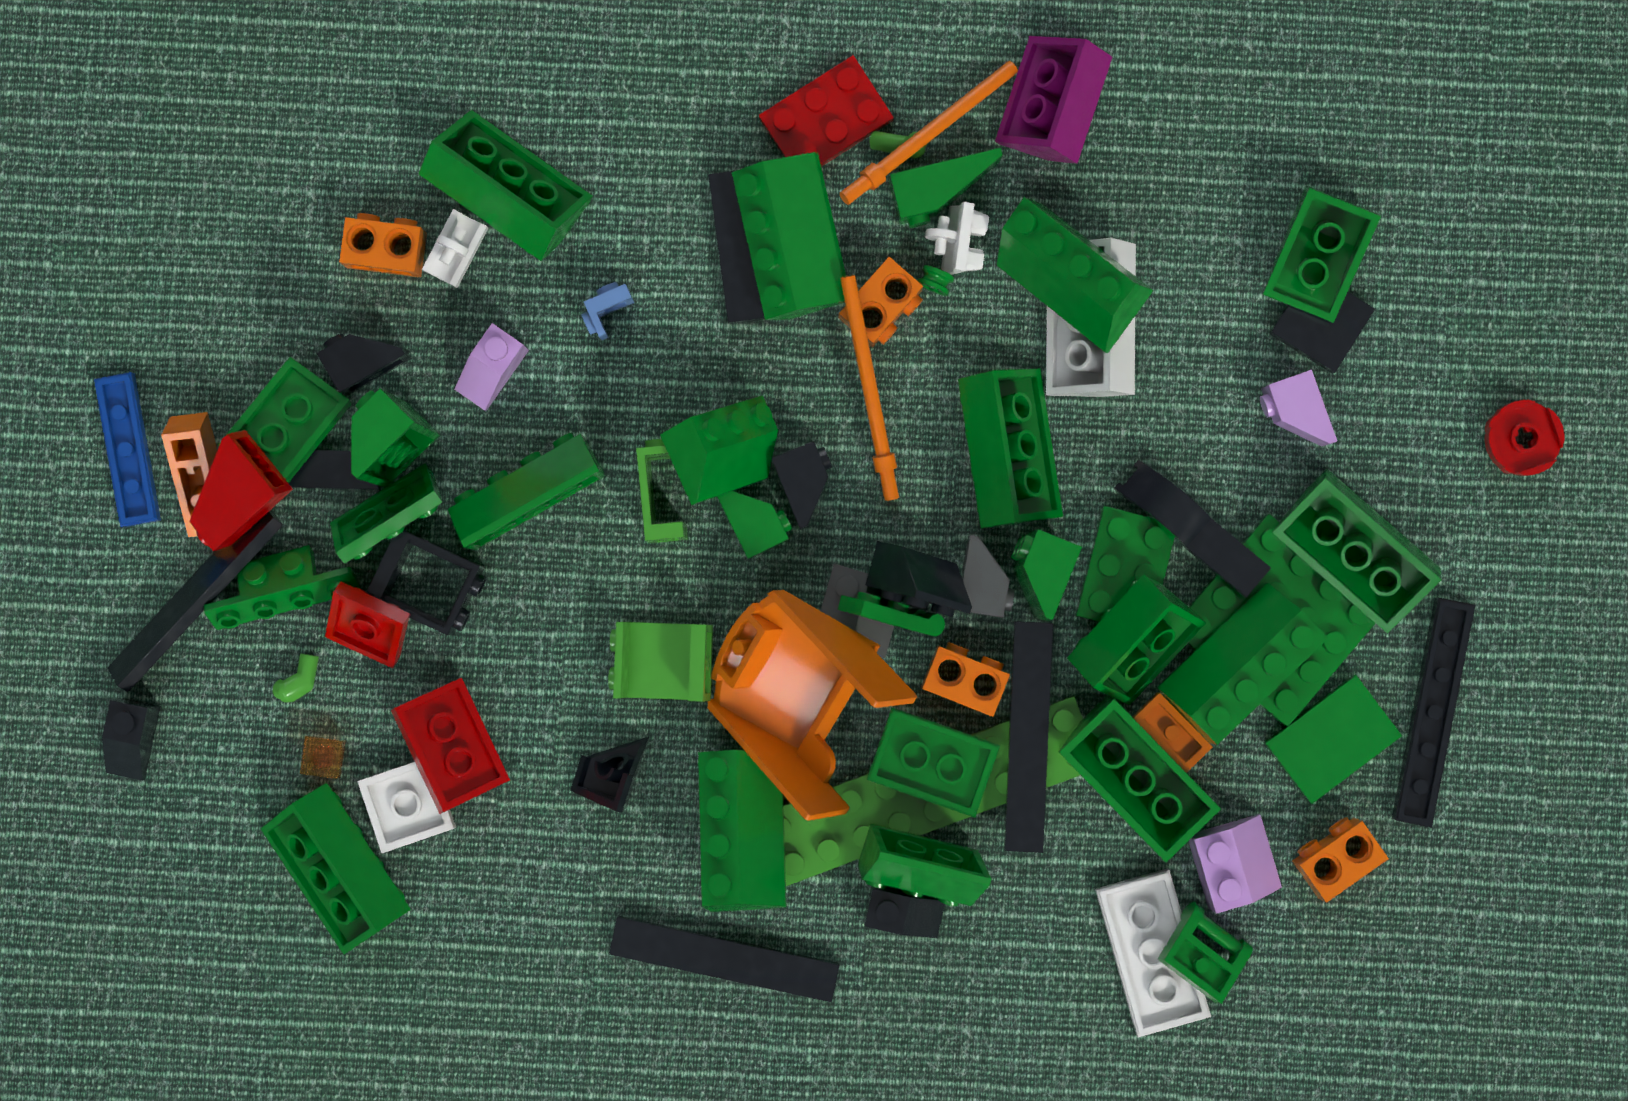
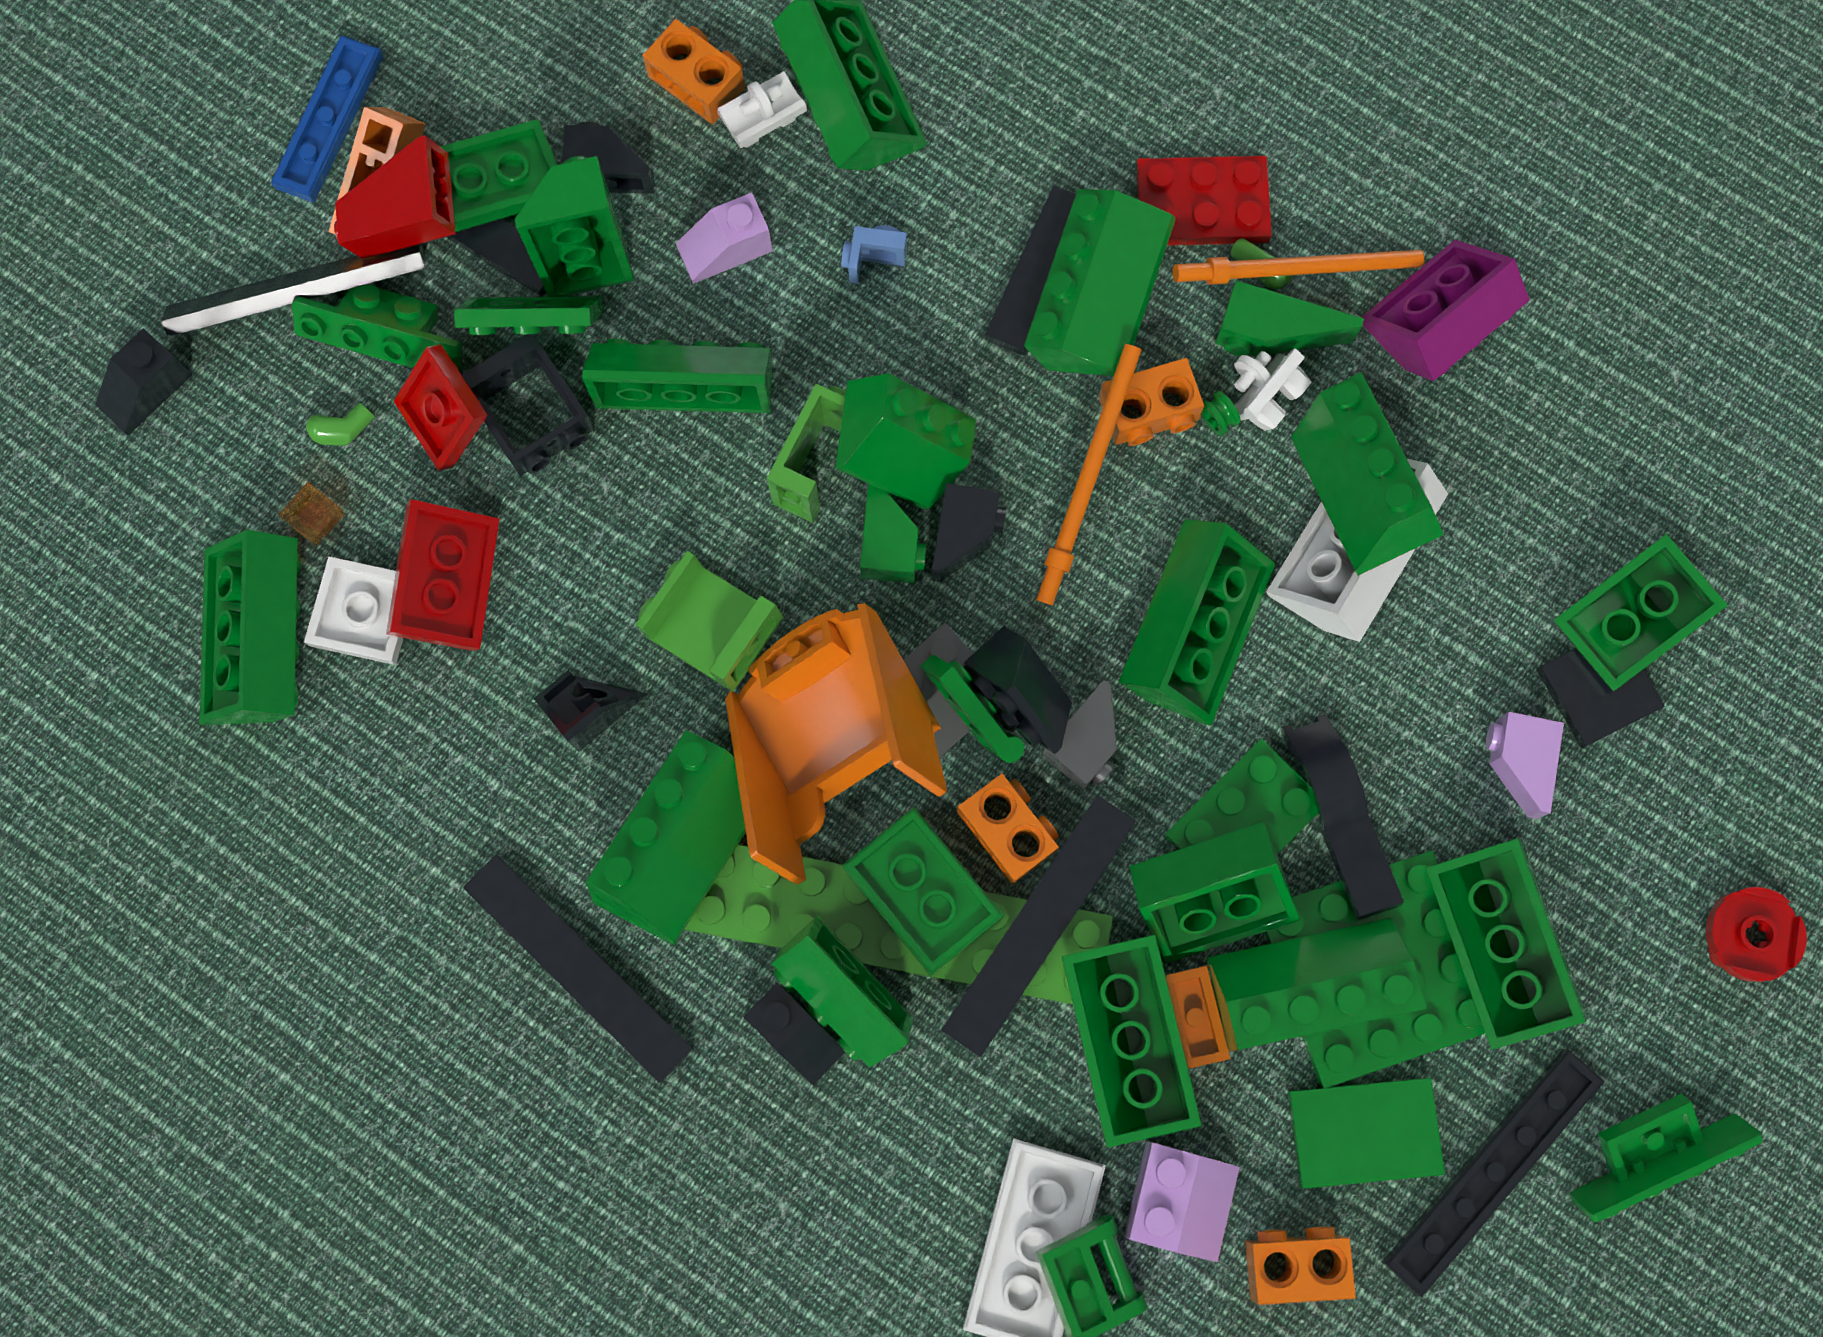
camera: 30 degrees right, 10 degrees down
green slope [1010,529,1082,620] -> none
none -> green bracket [1570,1094,1763,1222]

